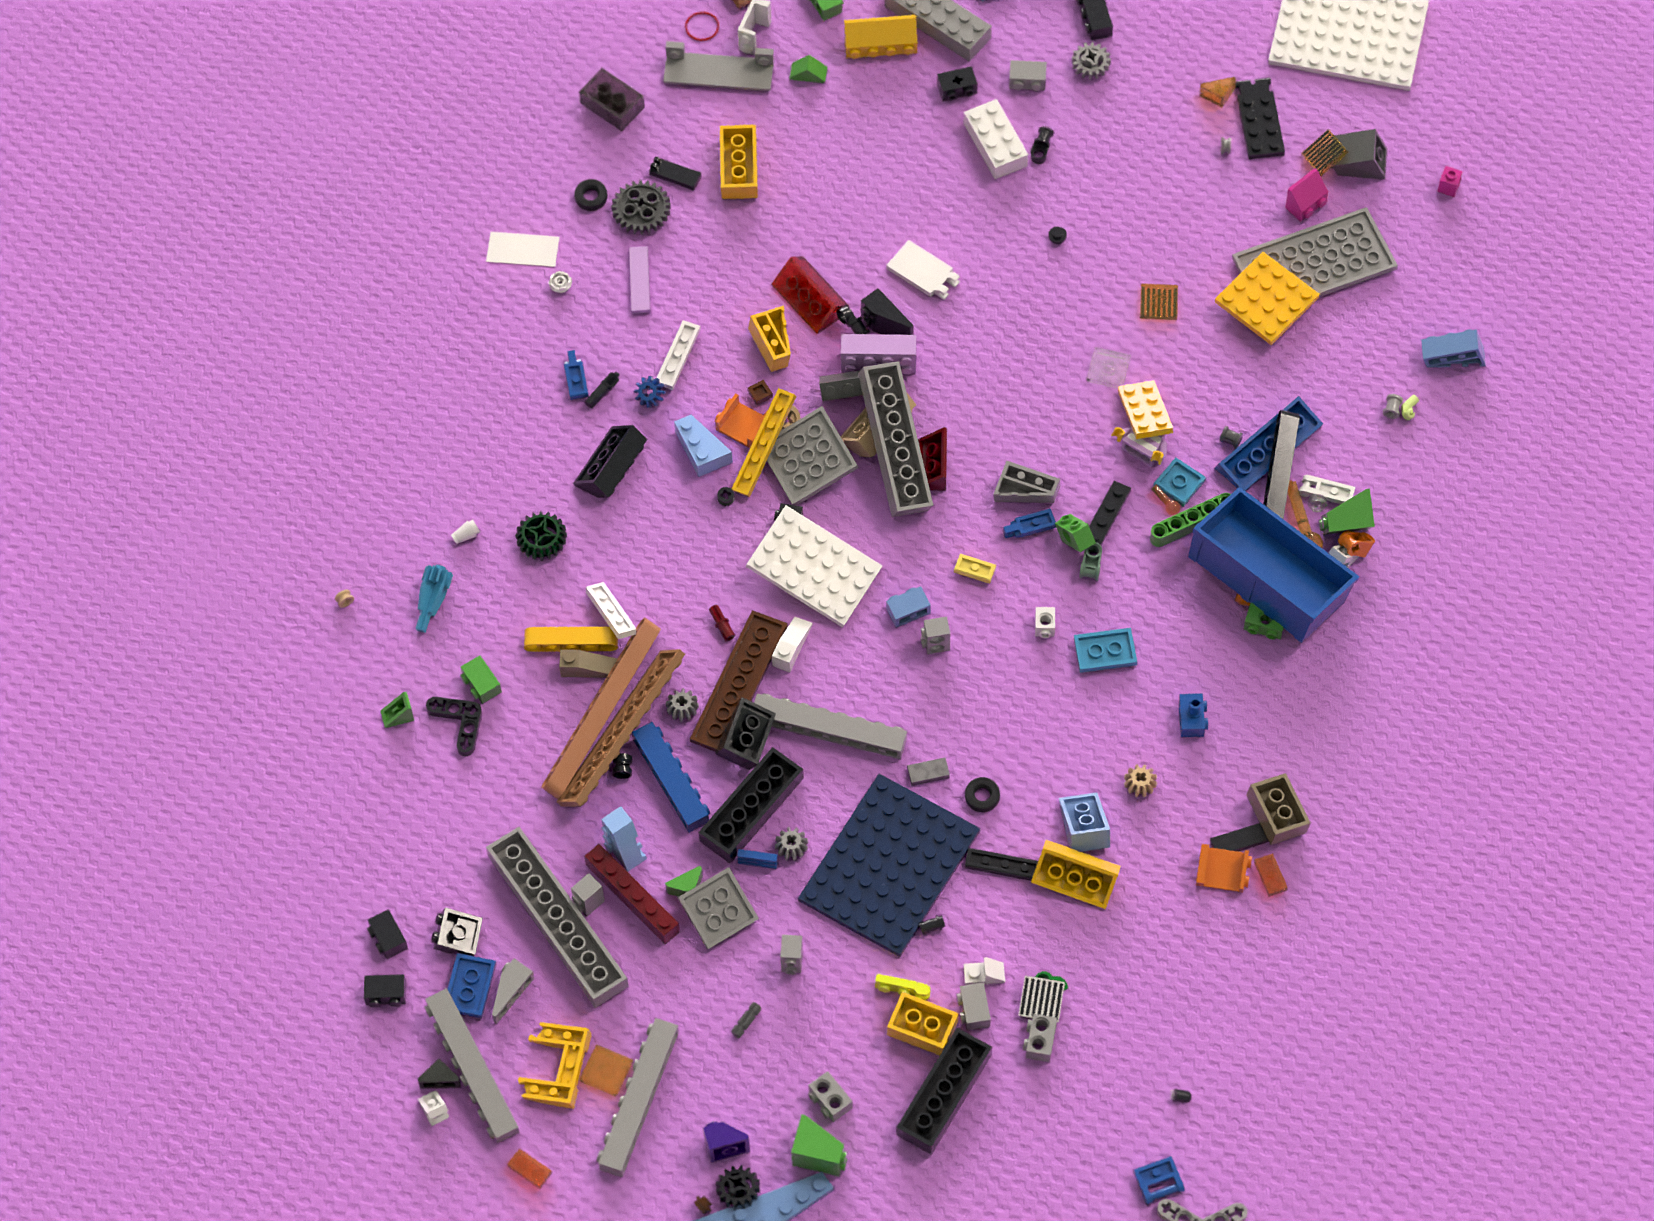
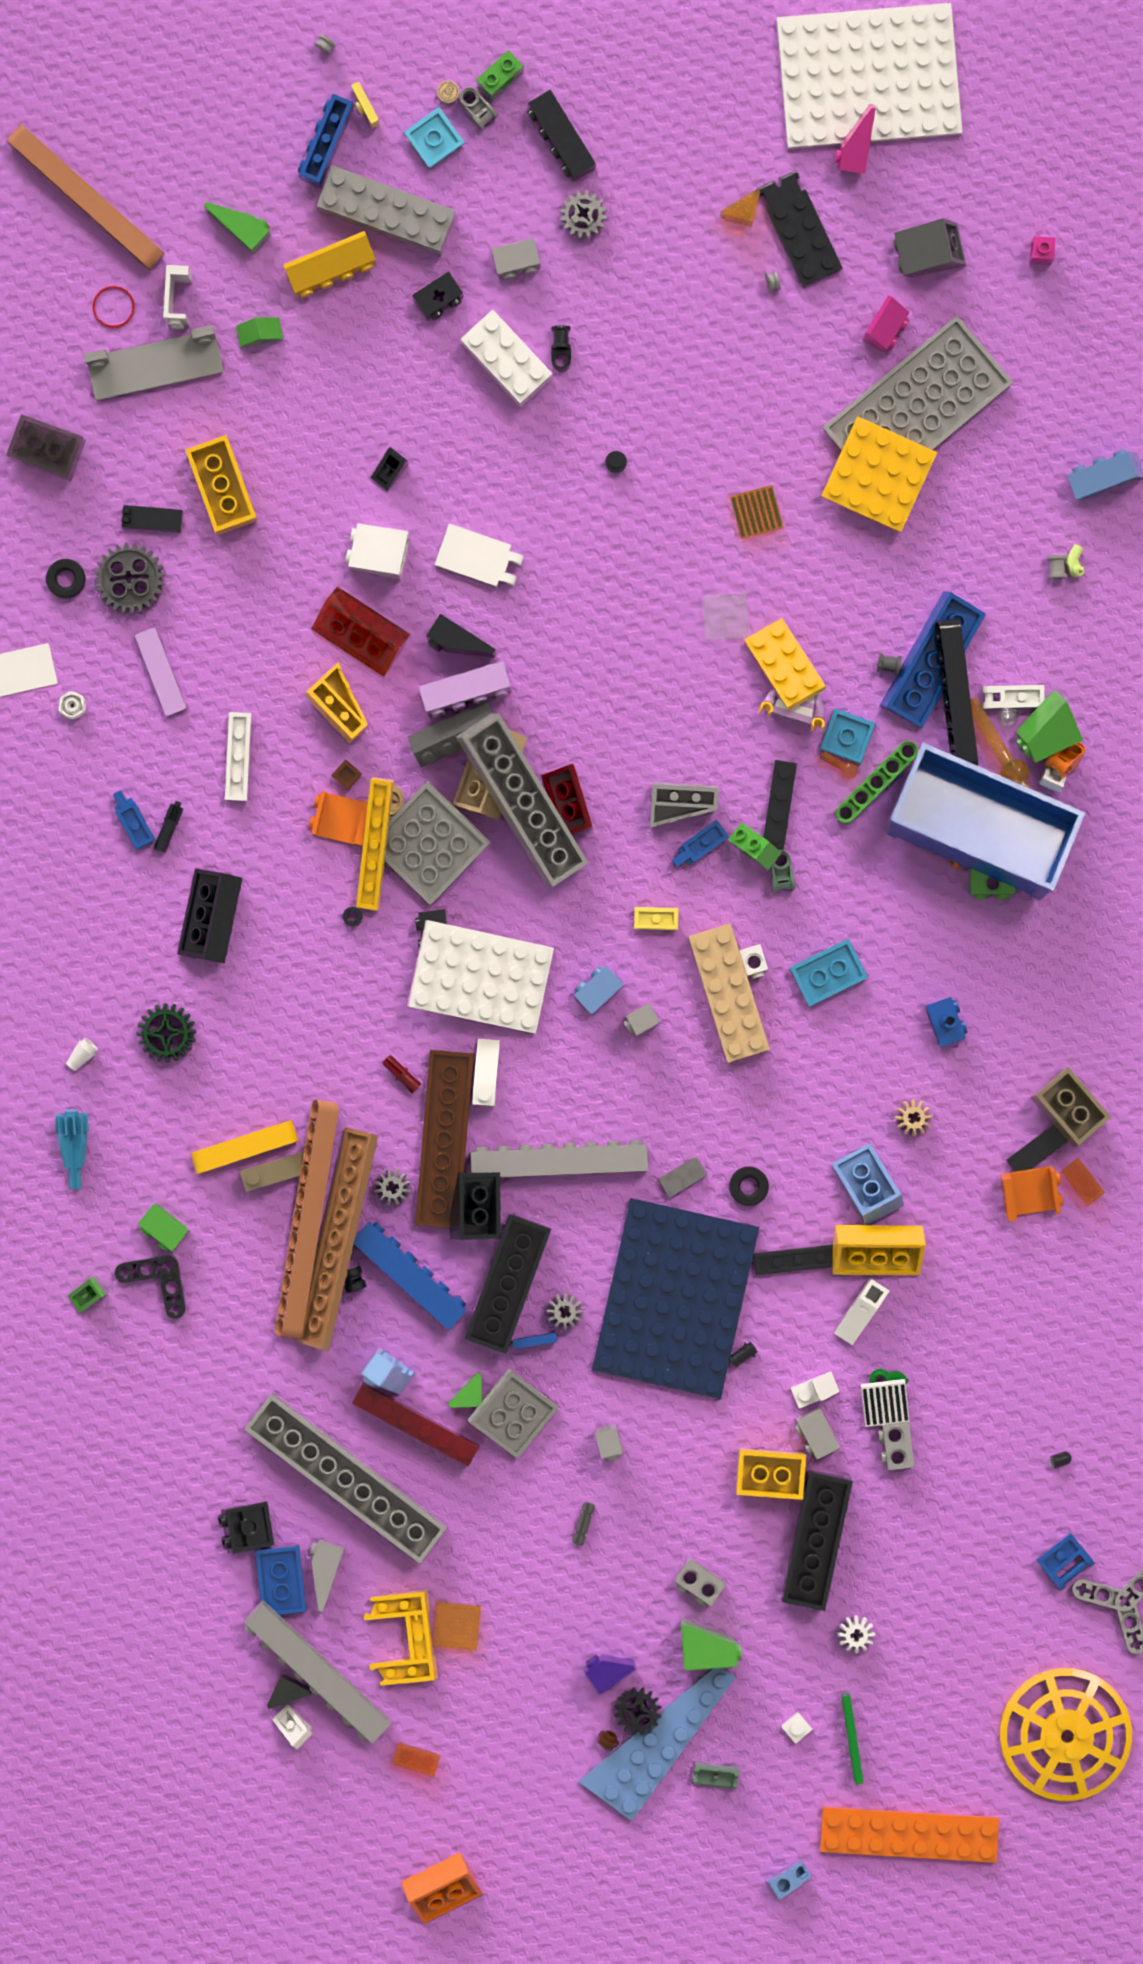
camera: 15 degrees left, 25 degrees up
black brick [364,974,406,1007] -> none
black brick [367,909,408,959] -> none
light grey brick [571,873,605,916] -> none
white plate [586,582,636,639] -> none
light grey brick [597,1018,679,1177] -> none
blue gear [634,376,666,408] -> none
light blue wedge [674,415,733,477] -> none
black connector [836,305,871,334] -> none
neon yellow hinge [875,974,931,1001] -> none
tile [1301,129,1348,176] -> none
none -> white slope [345,524,410,580]
none -> black slope [370,447,409,491]
none -> tan brick [688,923,770,1063]
none -> dark pink slope [834,104,876,174]
none -> white slope [834,1278,889,1345]
none -> white gear [837,1615,875,1653]

